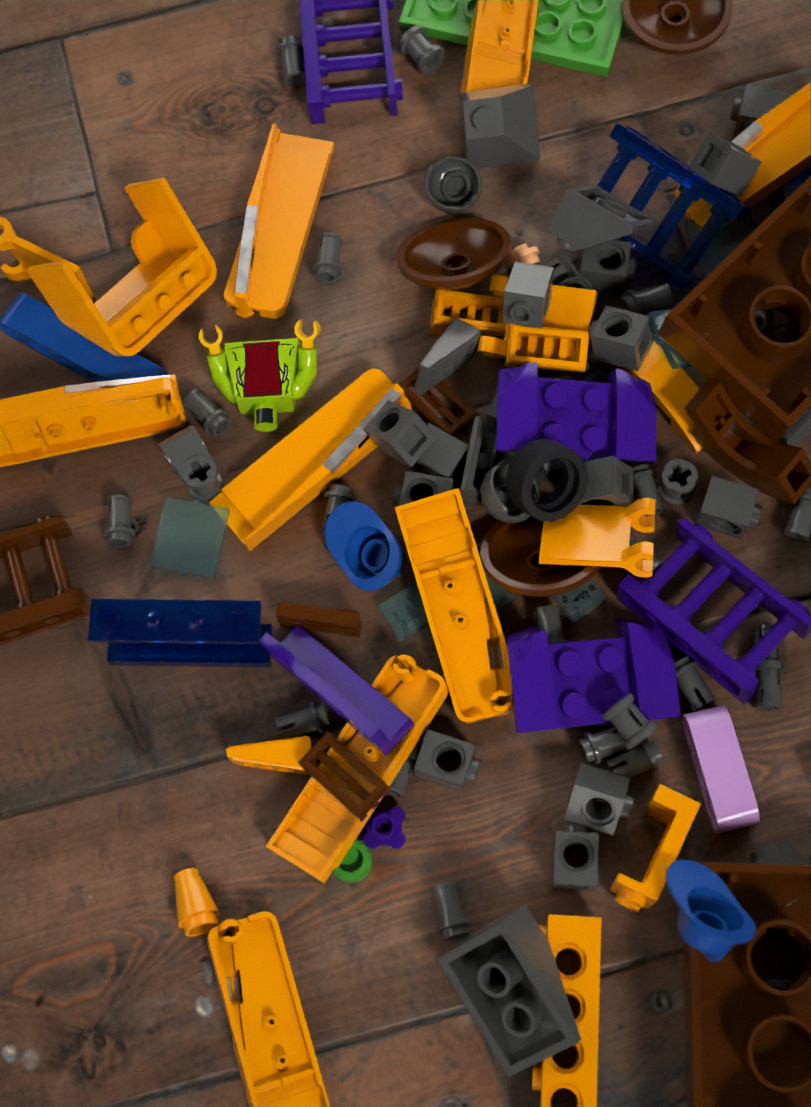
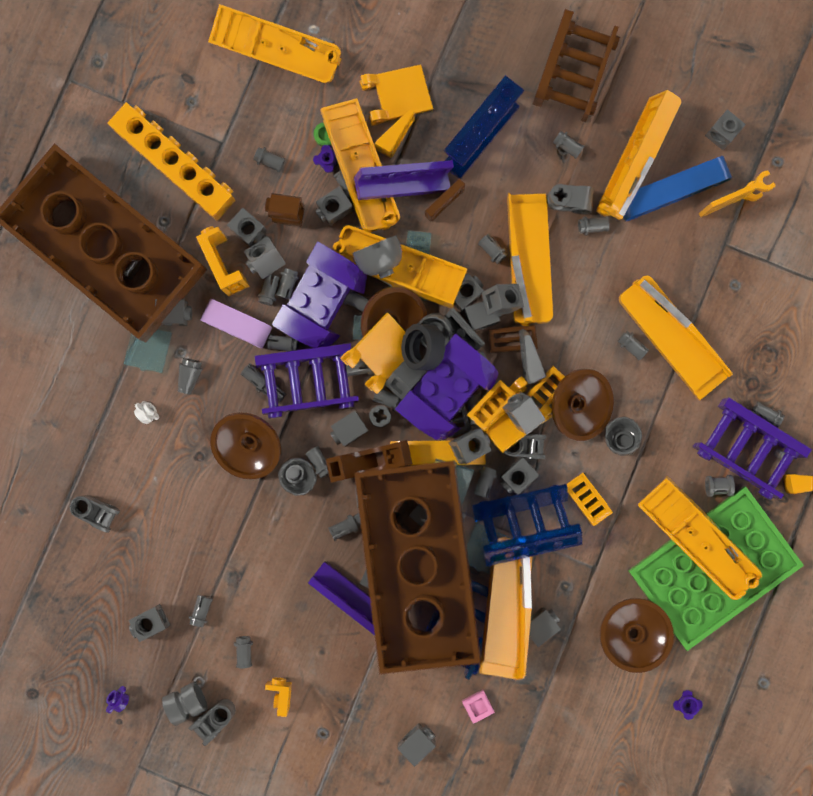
camera: 125 degrees right, 15 degrees up
light orange windscreen [26,177,217,357] -> none
clear light blue piece [150,497,230,578] -> none
light orange cone [173,868,220,937] -> none
torso [199,319,321,432] -> none
dark grey pin [275,700,331,739] -> none
reddish brown tile [298,731,391,822] -> none
blue piece [324,501,403,591] -> none
dark grey slope [437,903,581,1077] -> none
dark grey slope [459,84,540,168] -> none
light nougat plate [504,243,541,271] -> none
dark grey slope [547,184,659,251] -> none
dark grey bush [601,693,658,750] -> none
blue piece [666,860,756,963] -> none
dark grey brick [689,132,762,196] -> none
none -> reddish brown brick [265,193,305,227]
none -> dark grey cylinder [352,235,402,279]
none -> light orange flag [359,65,433,126]
none -> light orange slope [563,473,613,526]

